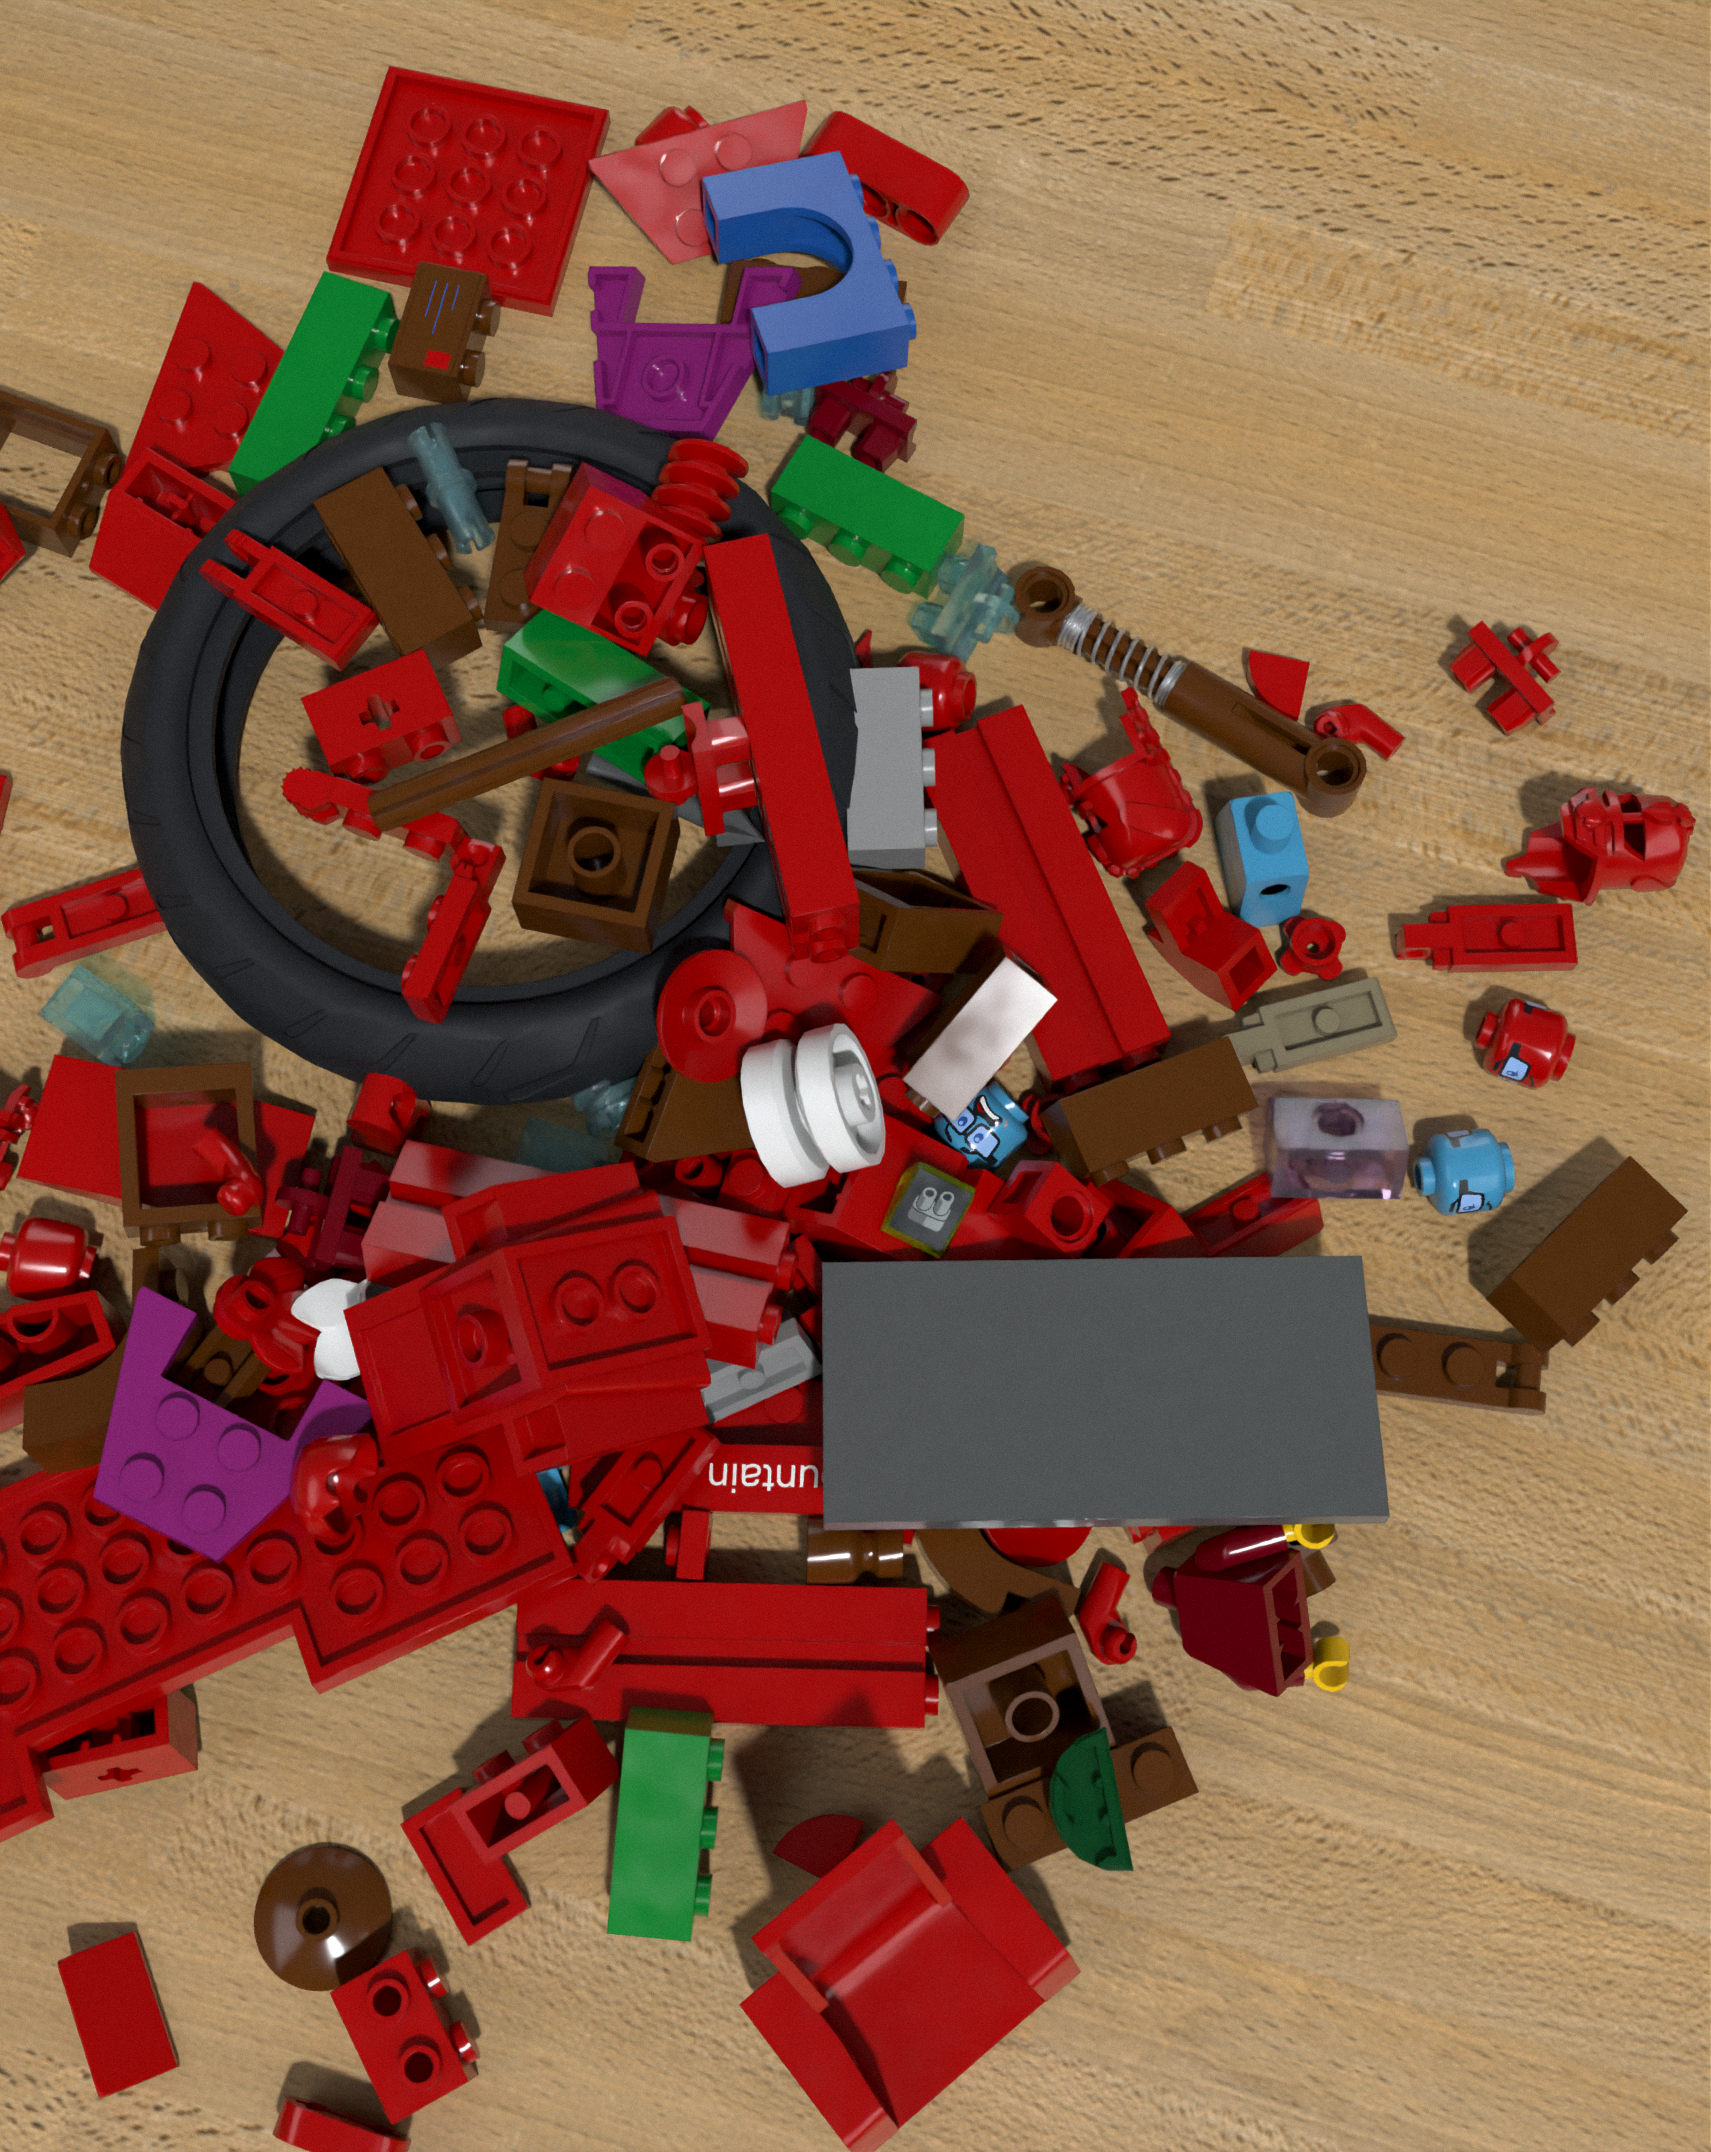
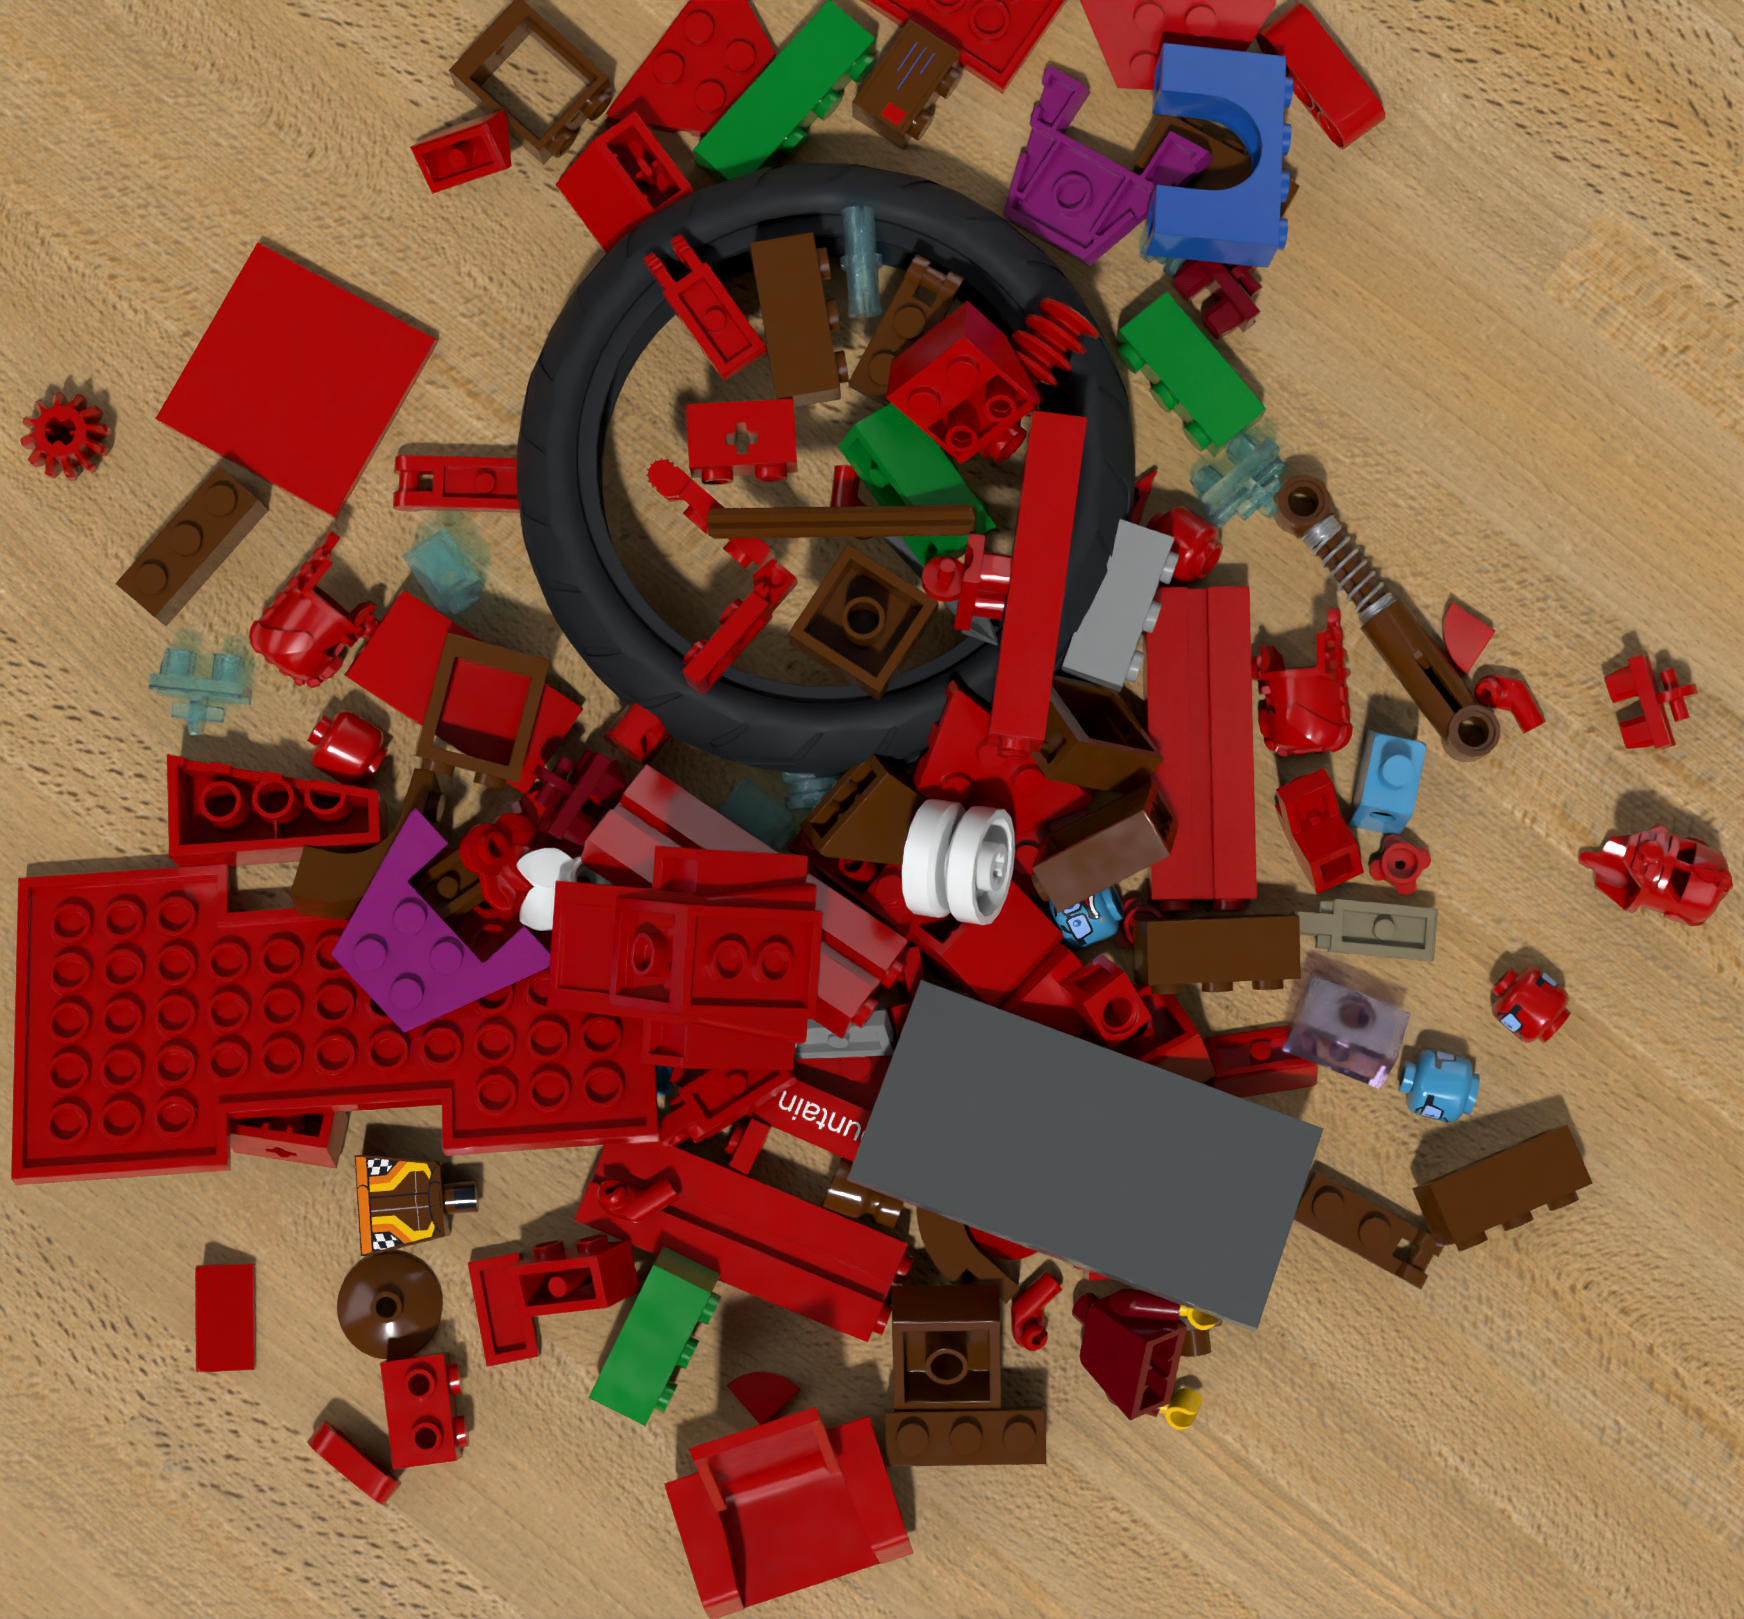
camera: 20 degrees right, 10 degrees up
red arm [192,1126,266,1216] -> none
red hair [289,1433,379,1542] -> none
red dish [656,949,768,1083] -> none
slope [880,1162,976,1258] -> none
dark green tile [1048,1727,1133,1871] -> none
red hinge [1395,903,1578,973] -> none
none -> torso [354,1155,479,1256]

